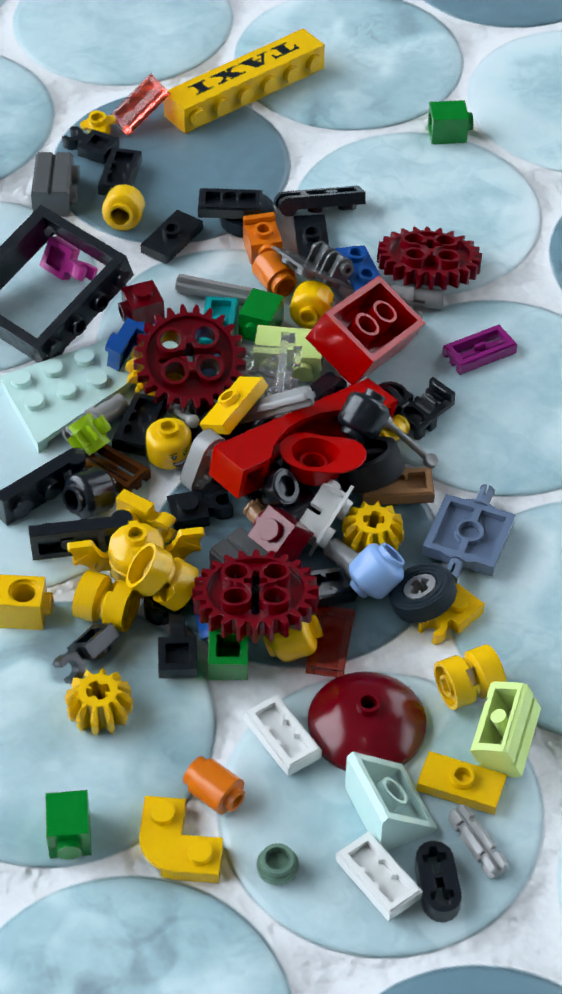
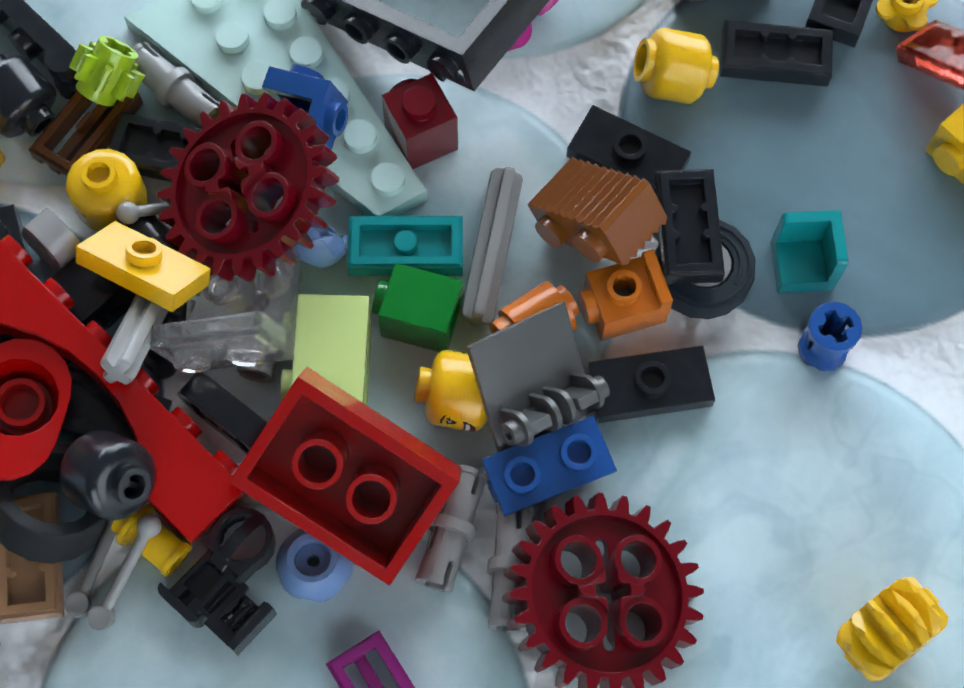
camera: 85 degrees right, 20 degrees up
black plate [274,185,366,217] -> none
none -> medium blue plate [276,529,354,602]
none -> dark orange brick [528,157,667,265]
none -> teal panel [770,210,849,293]
none -> blue bush [797,302,863,371]
none -> yellow gear [836,577,949,682]

